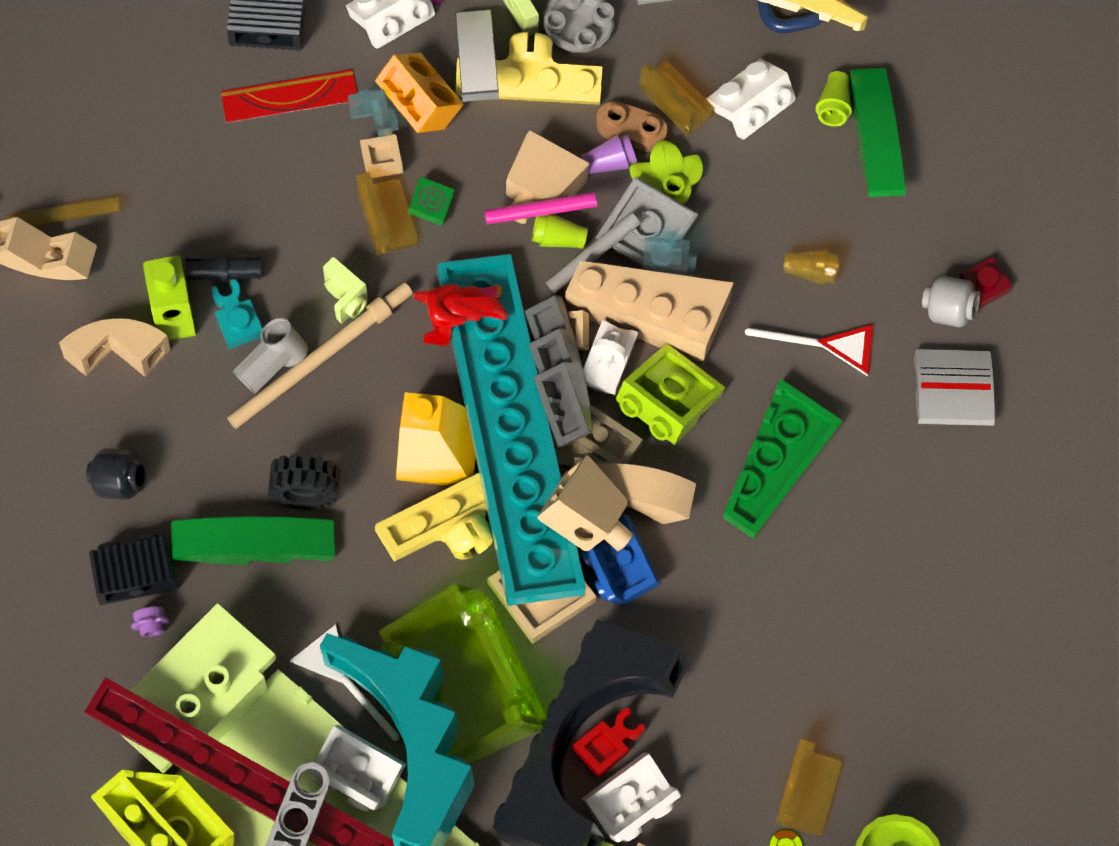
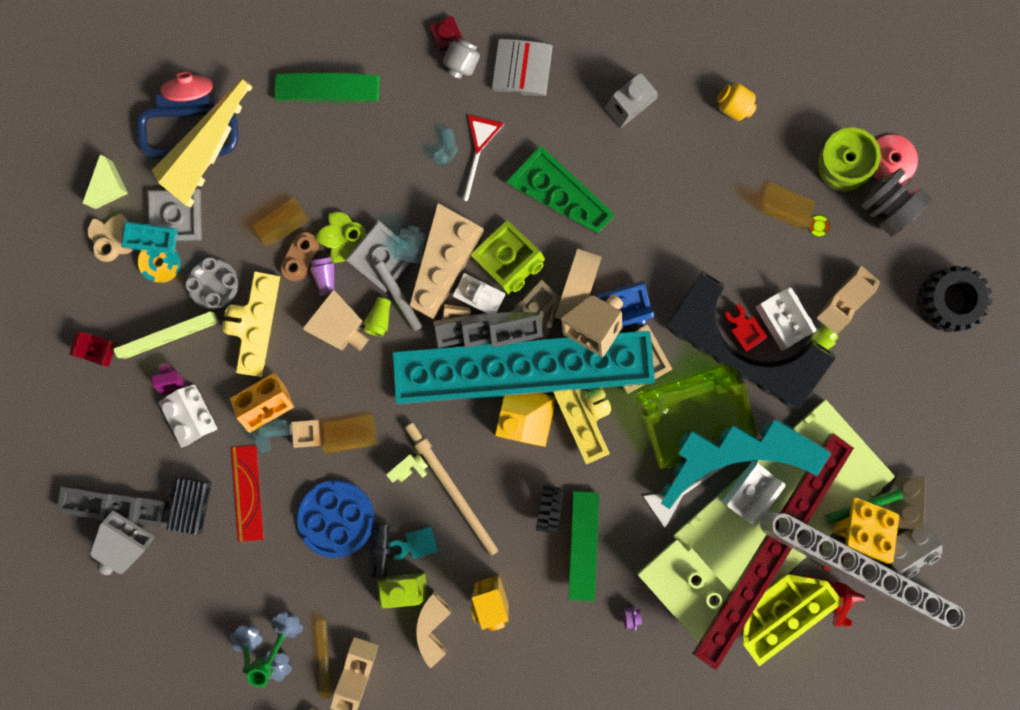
camera: 80 degrees left, 20 degrees up
black head [86,448,147,500] -> none
black brick [89,534,177,605] -> none
light grey piece [233,318,308,394] -> none
green tile [407,176,455,226] -> none
red hair [413,284,508,347] -> none
white slope [455,9,499,102] -> none
dark pink bar [485,192,597,225] -> none
white bracket [706,58,796,139] -> none
clear yellow cone [783,249,839,286] -> none
lime cone [815,71,852,127] -> none
none -> sand blue plant [229,612,303,687]
none -> blue tile [297,480,375,558]
none -> clear light blue arm [433,129,458,166]
none -> yellow brick [470,575,509,631]
none -> light grey torso [605,73,658,129]
none -> yellow head [717,83,756,121]

